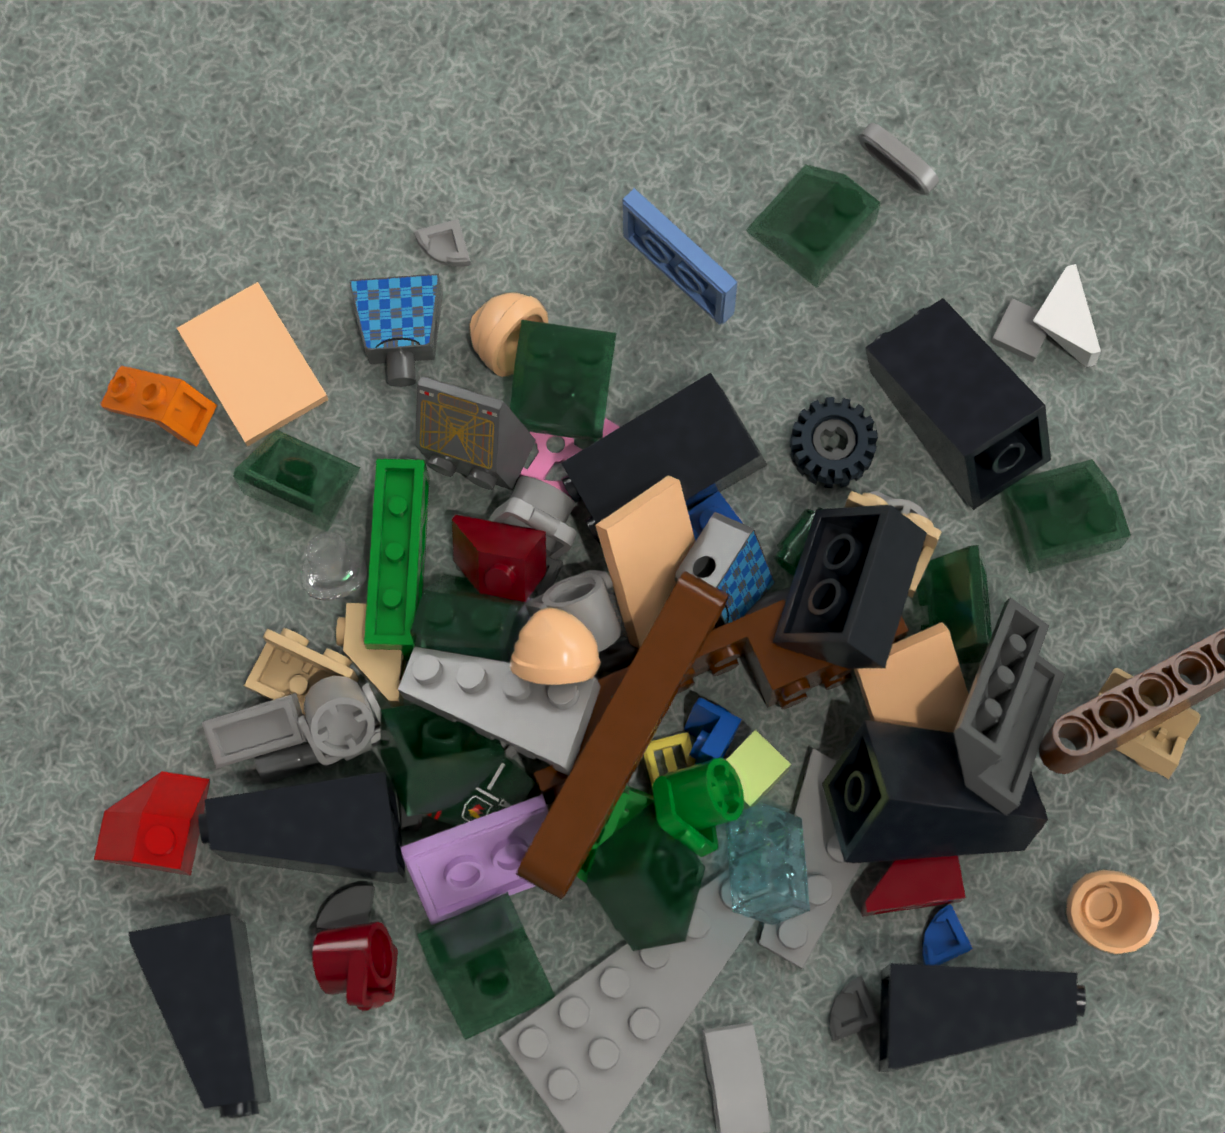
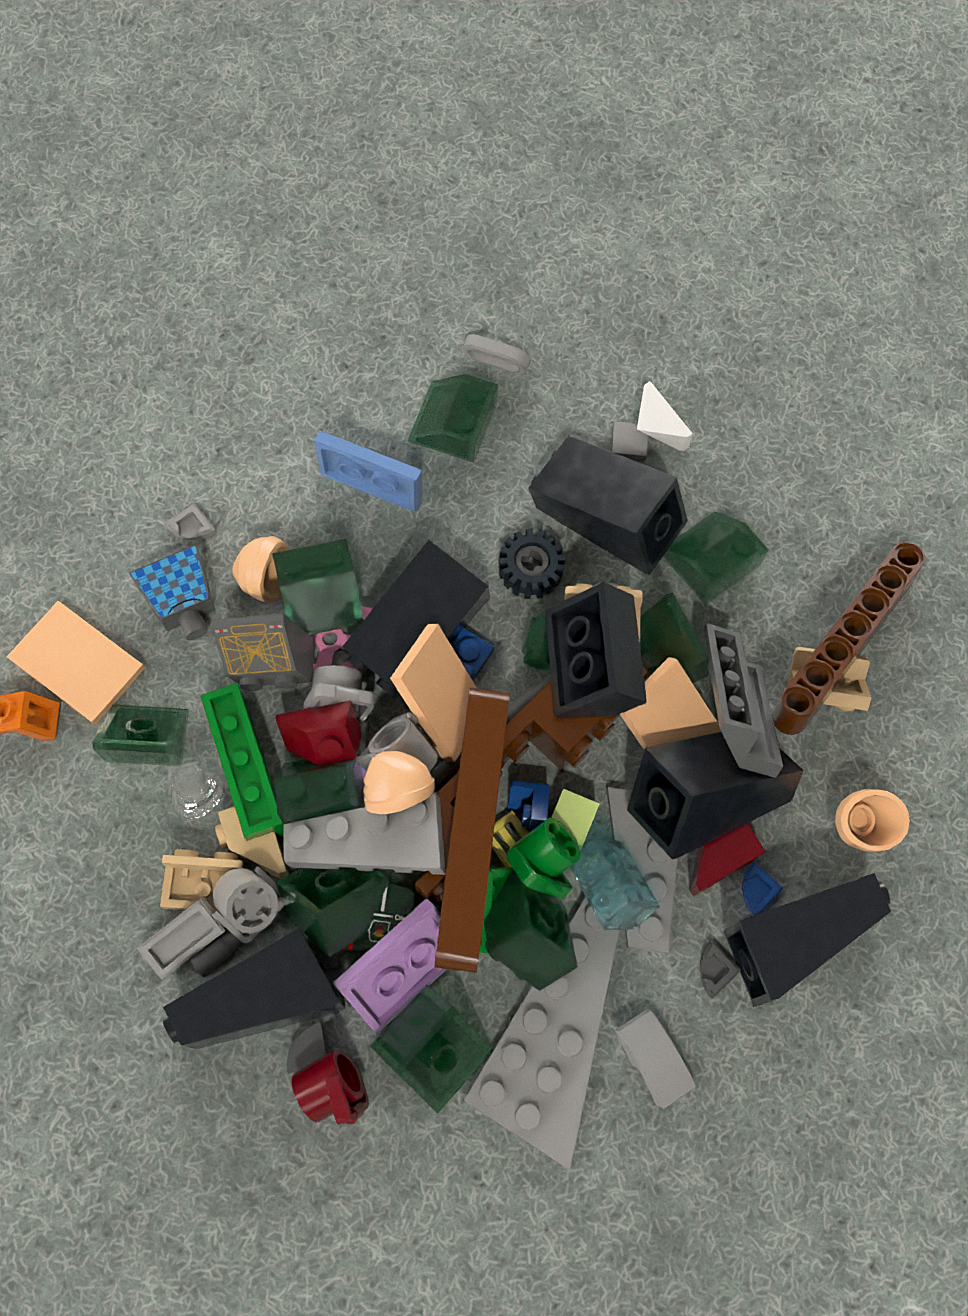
camera: 30 degrees left, 5 degrees down
red slope [94,771,210,876] -> none
black slope [128,914,271,1119] -> none
dark grey torso [674,512,775,628] -> none

